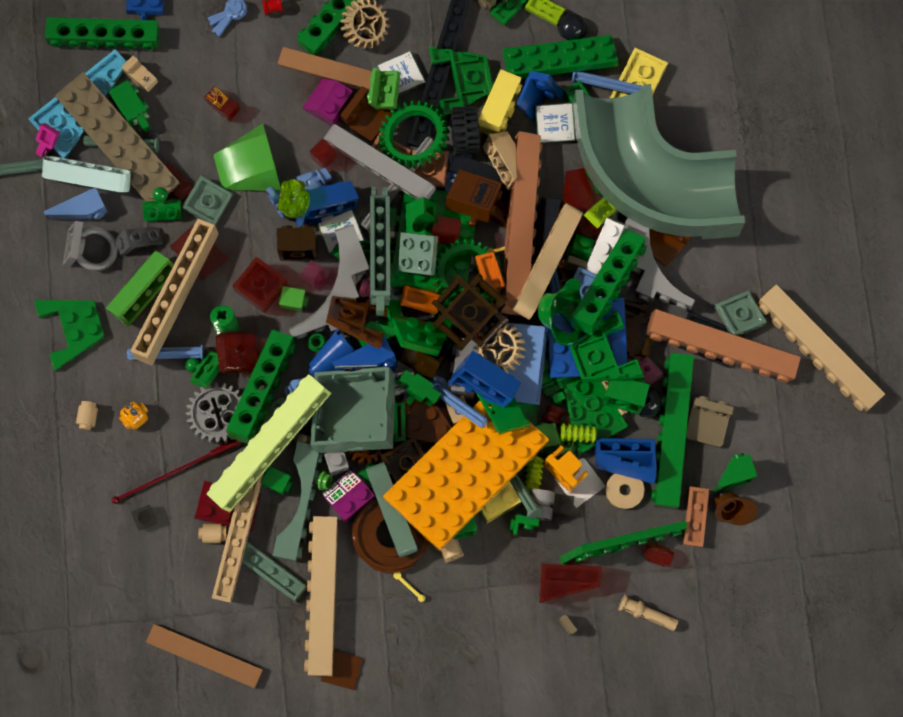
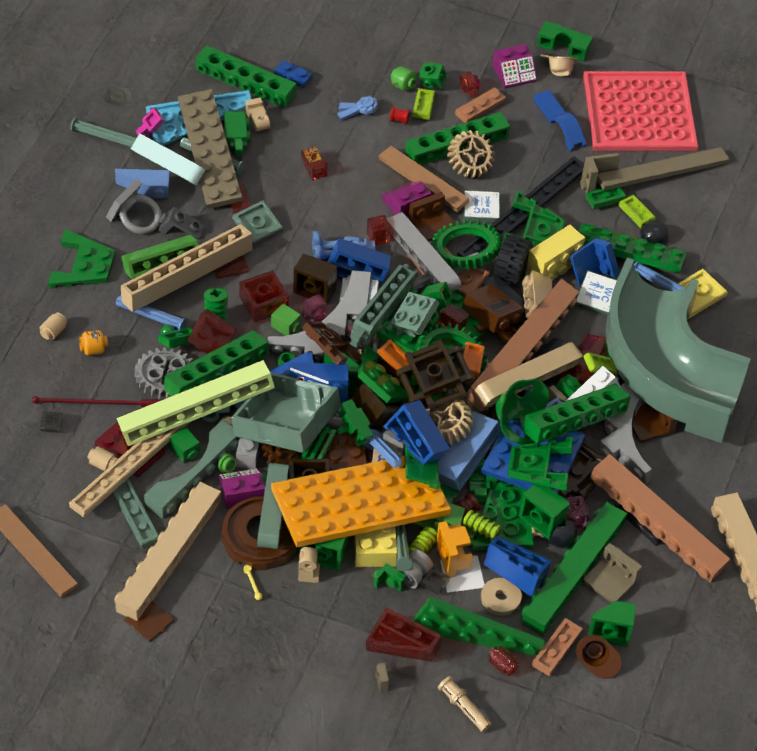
camera: 25 degrees right, 25 degrees down
green plate [142,187,183,221] -> none
bright green wedge [213,123,281,192] -> none
clear neon green plate [277,179,310,218] -> none
bright green bracket [367,68,401,109] -> none
sand green tile [715,290,767,336] -> none

